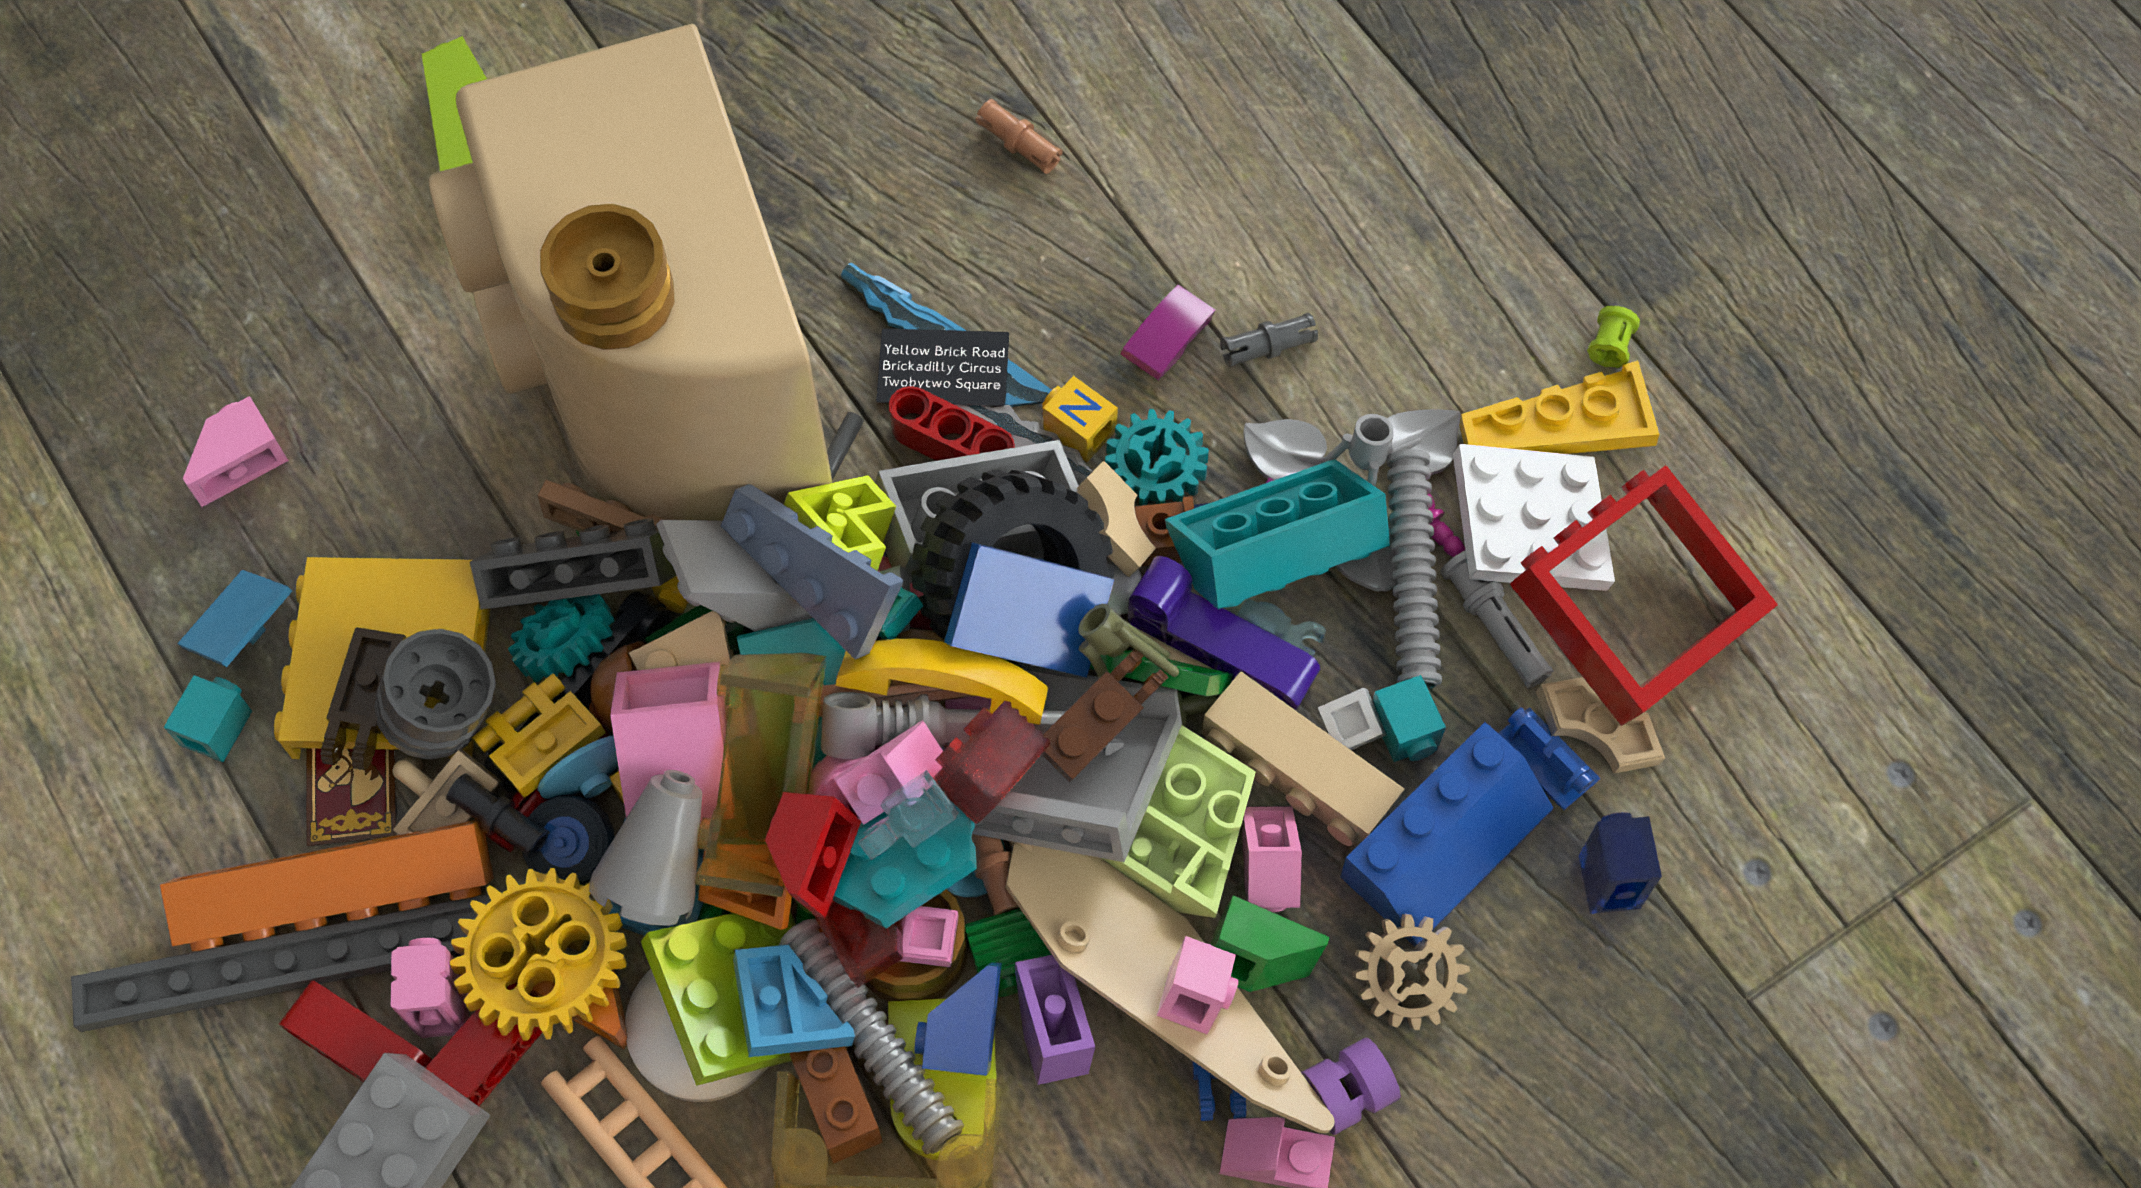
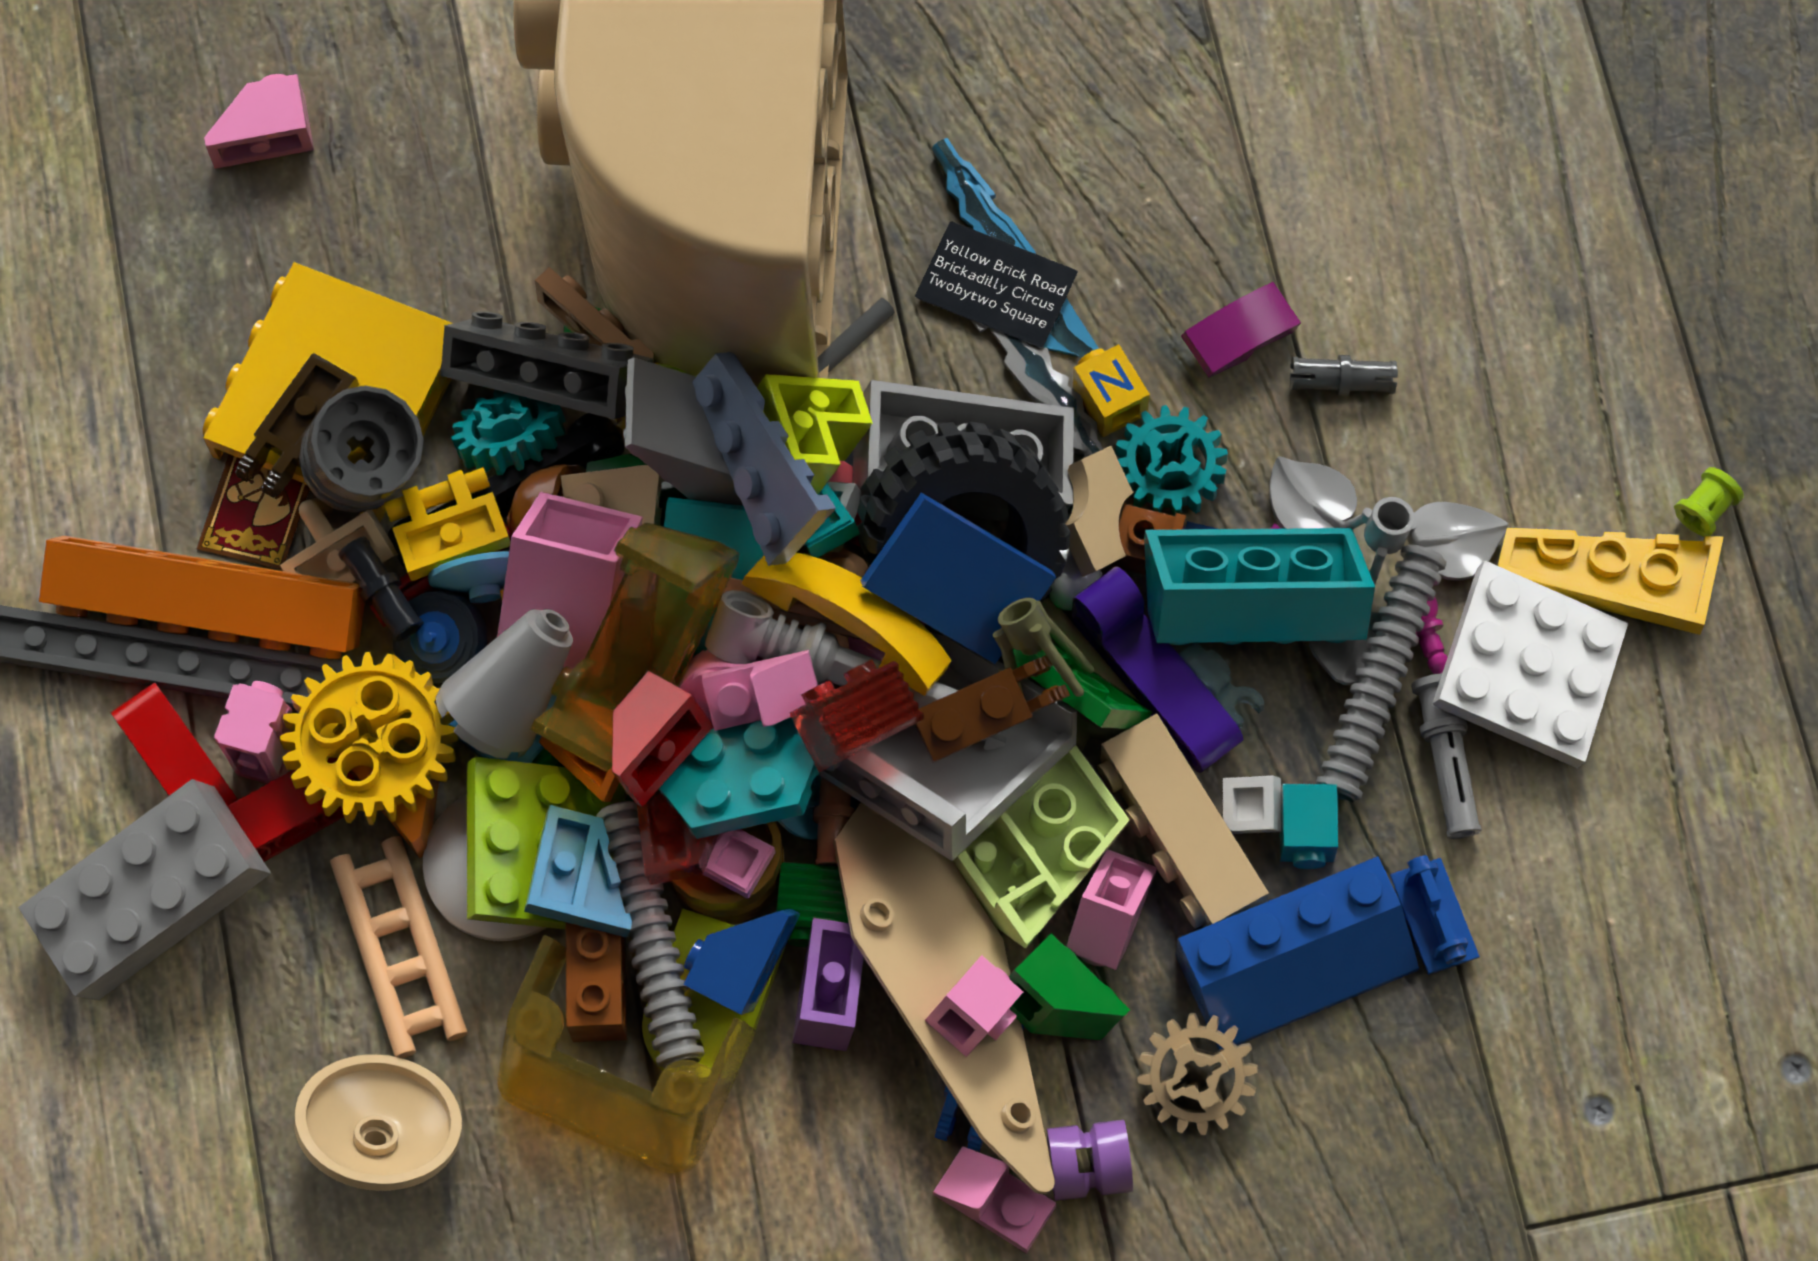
camera: 25 degrees right, 5 degrees up
teal brick [164,675,253,763] -> none
dark azure piece [177,570,292,667] -> none
pearl gold wheel [540,204,675,350] -> none
clear light blue plate [858,770,959,860] -> none
red beam [889,386,1015,461] -> none
nougat pin [975,99,1063,174] -> none
red window [1509,465,1778,726] -> none
tan tile [1536,677,1665,773] -> none
clear blue brick [1579,812,1662,914] -> none

